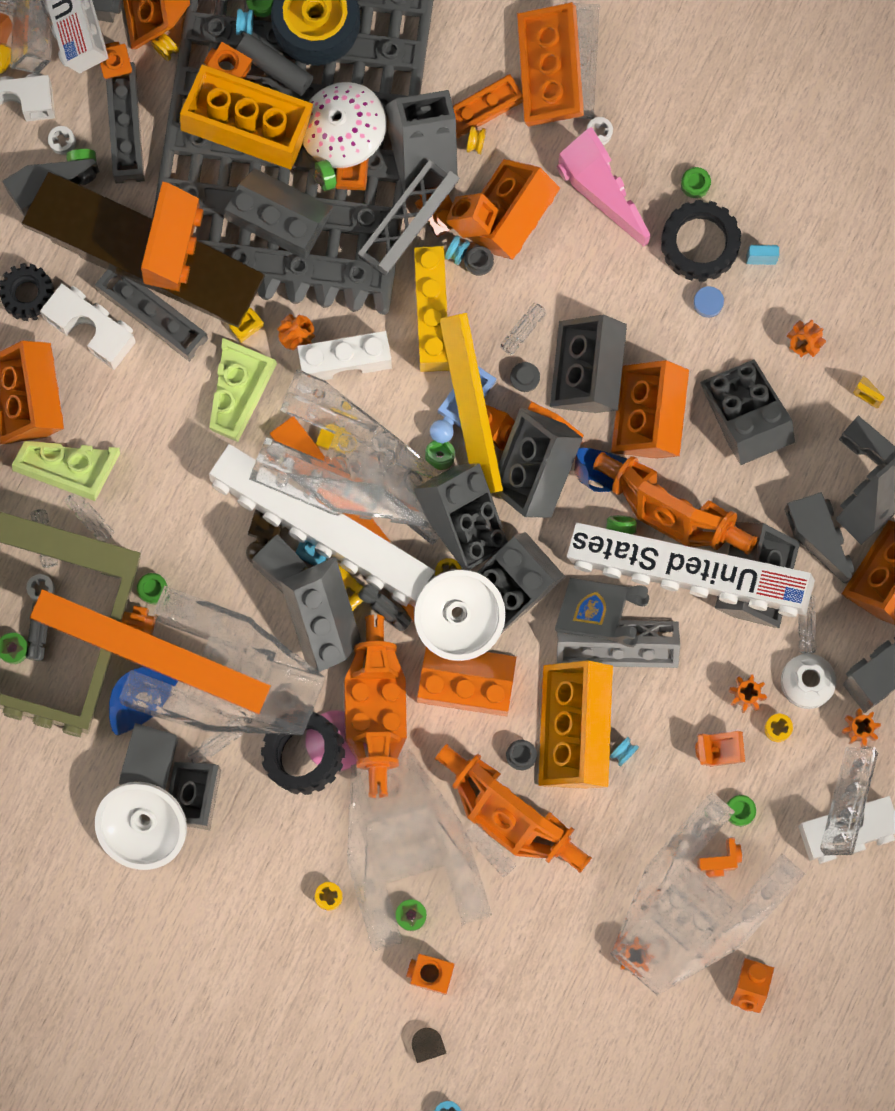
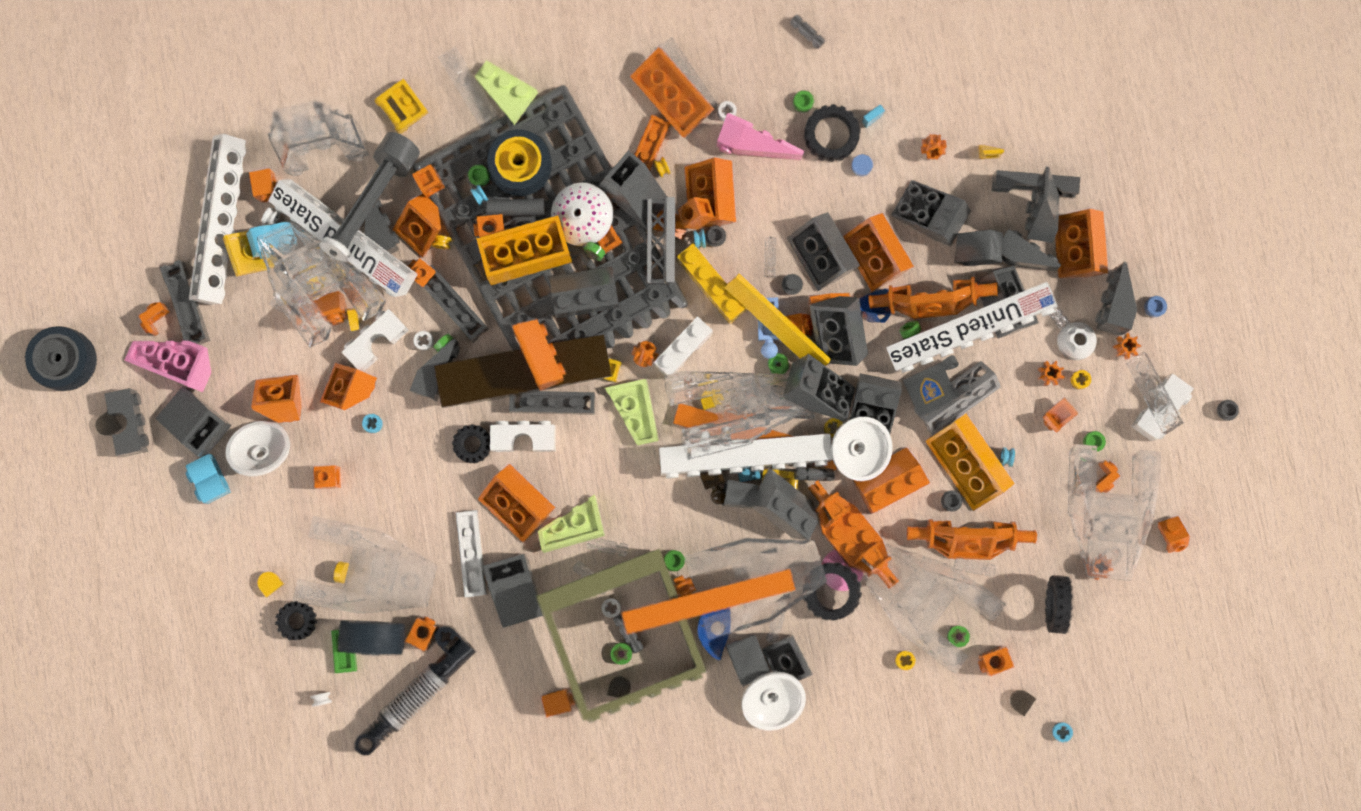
camera: 35 degrees left, 5 degrees up
none -> dark grey axle [790,15,825,49]
none -> dark grey piece [954,230,1003,266]
none -> black tyre [1045,575,1073,634]

